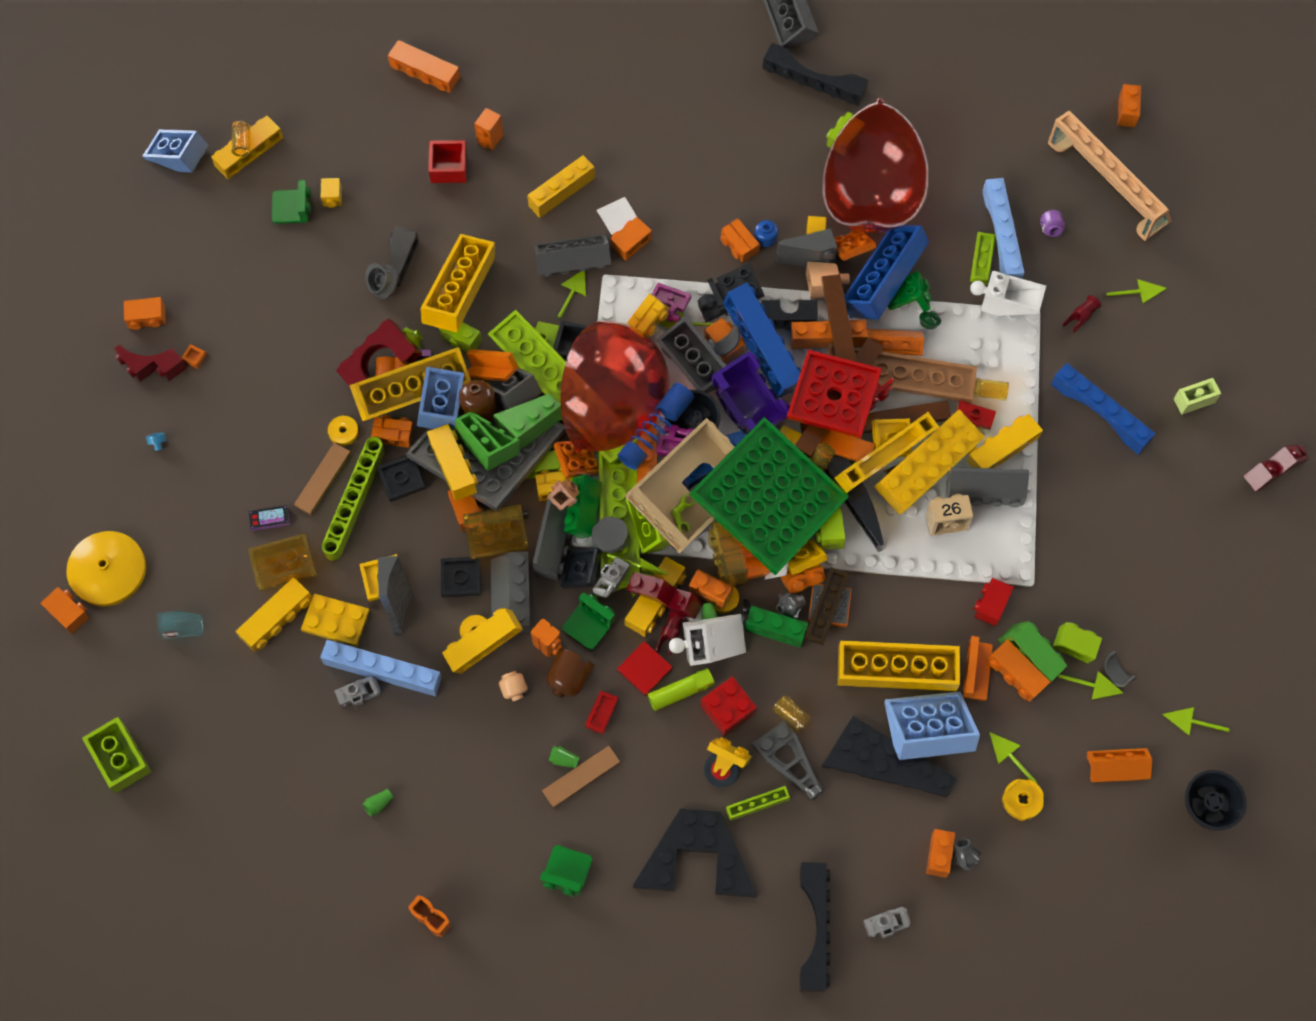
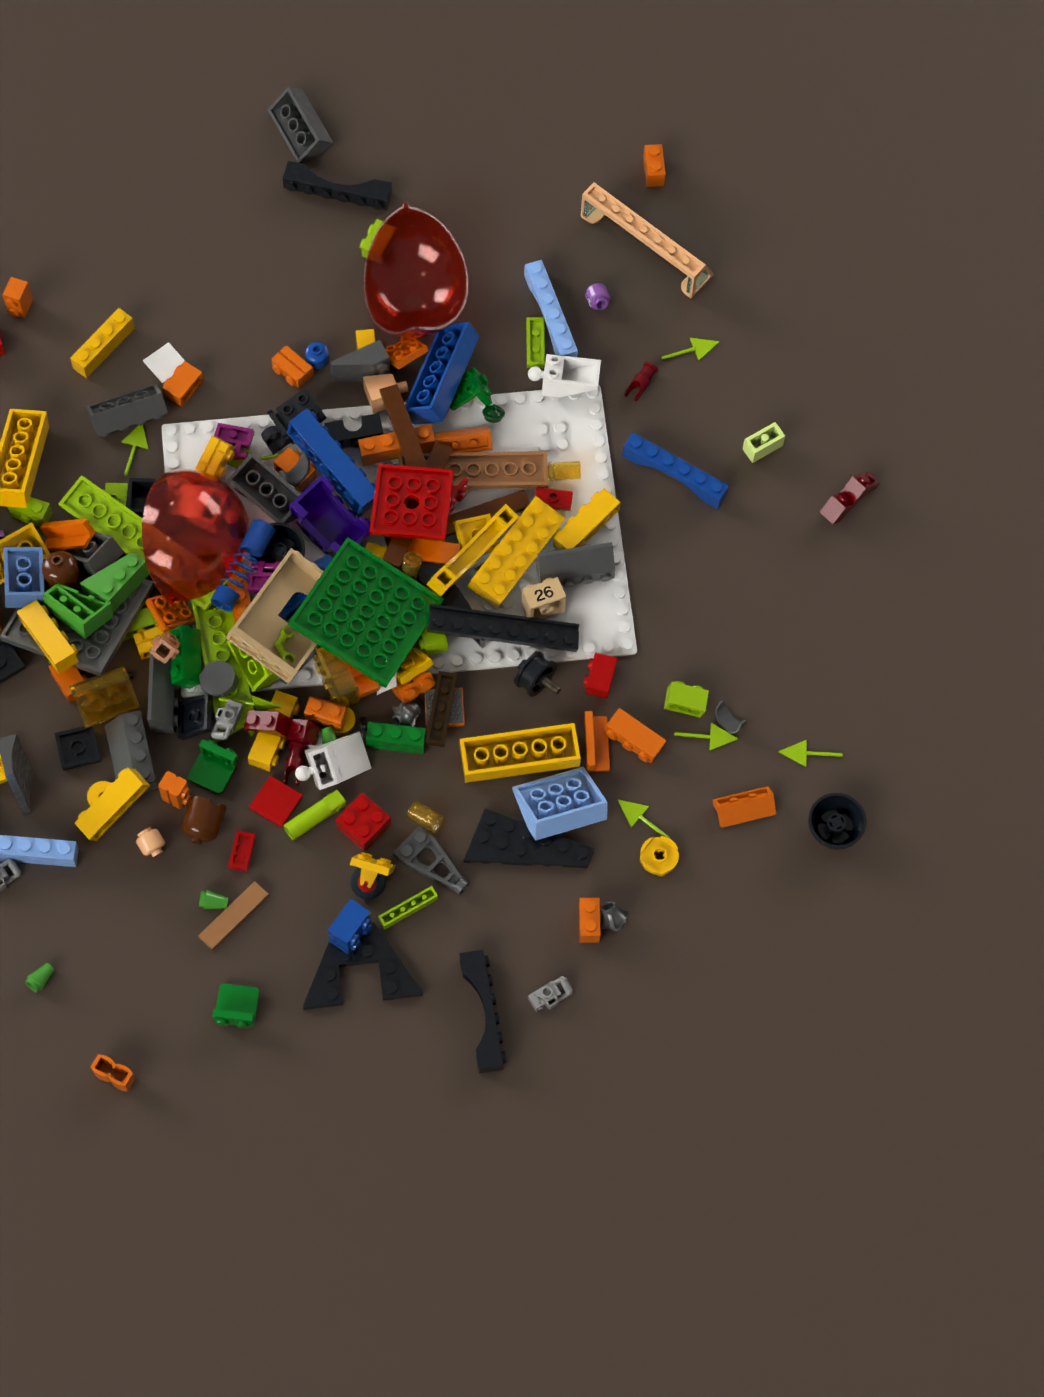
camera: 15 degrees left, 0 degrees up
bright green wedge [998,621,1067,682] -> none
none -> blue brick [327,899,372,955]
none -> black plate [427,604,579,652]
none -> black wheel [514,651,561,697]

